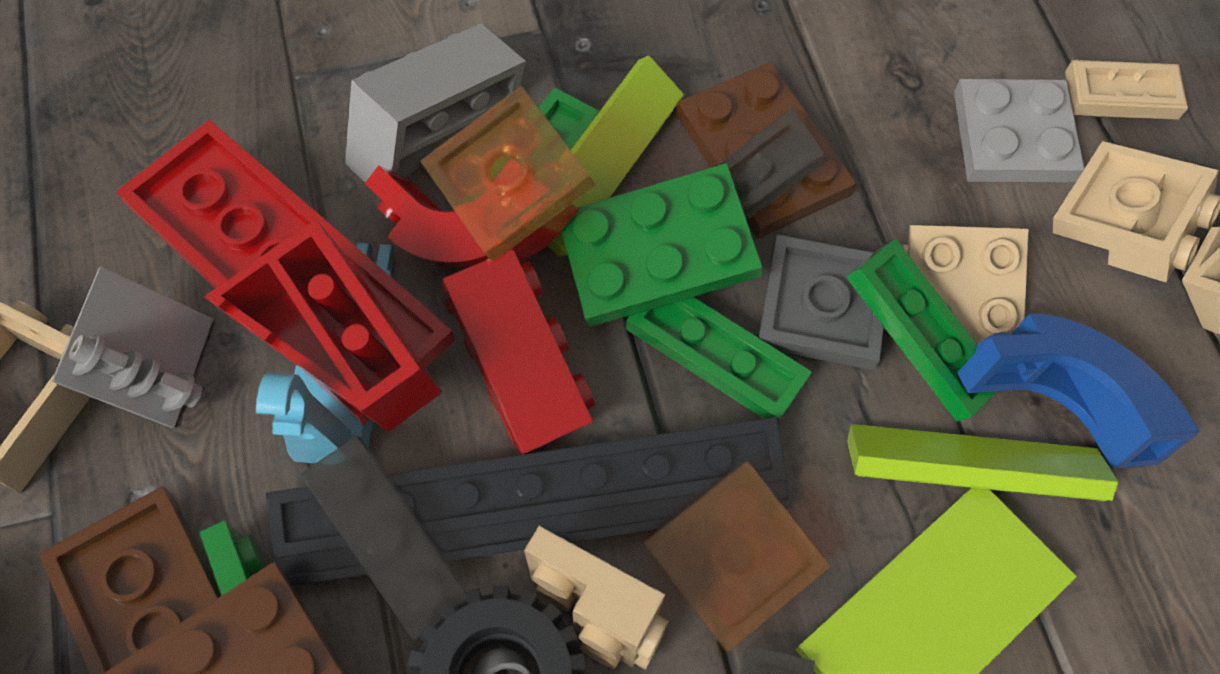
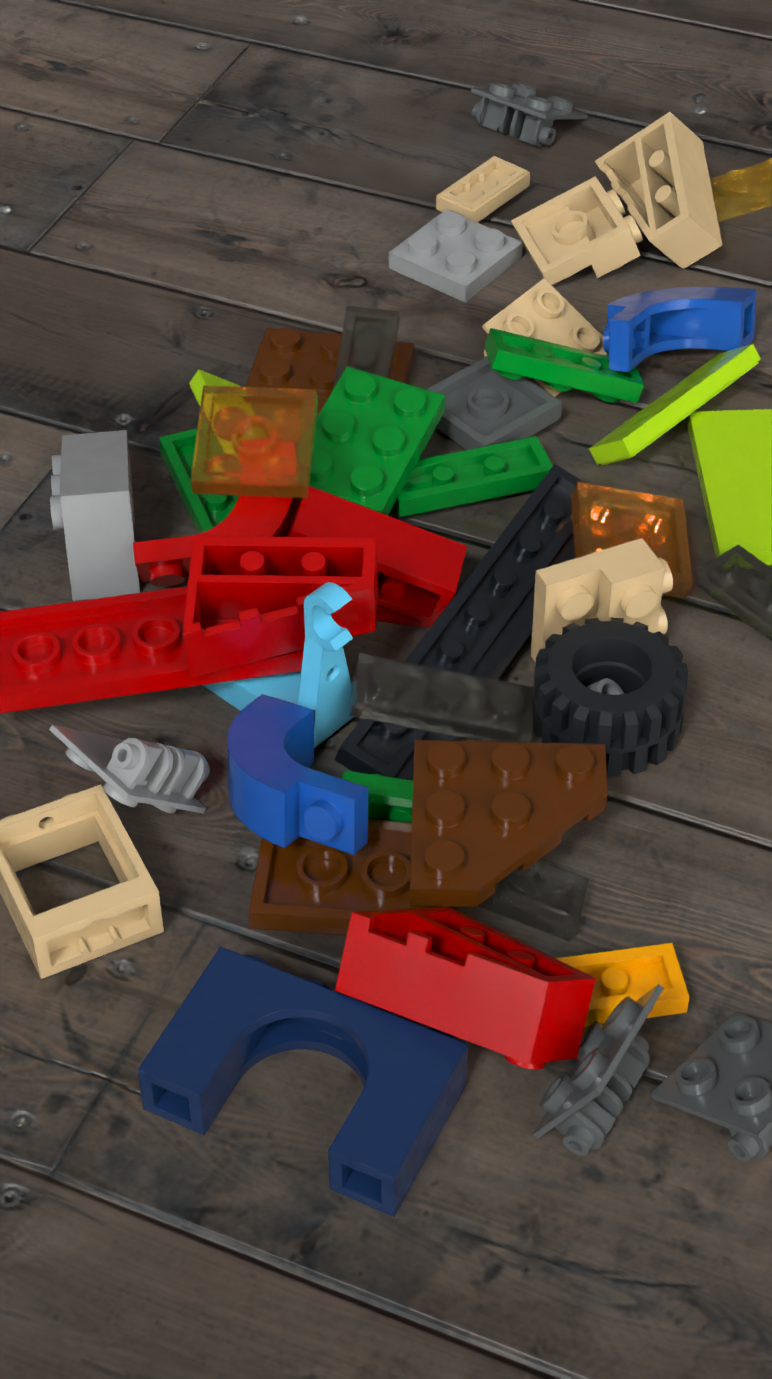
camera: 50 degrees left, 20 degrees down
none -> blue arch [227,694,368,855]

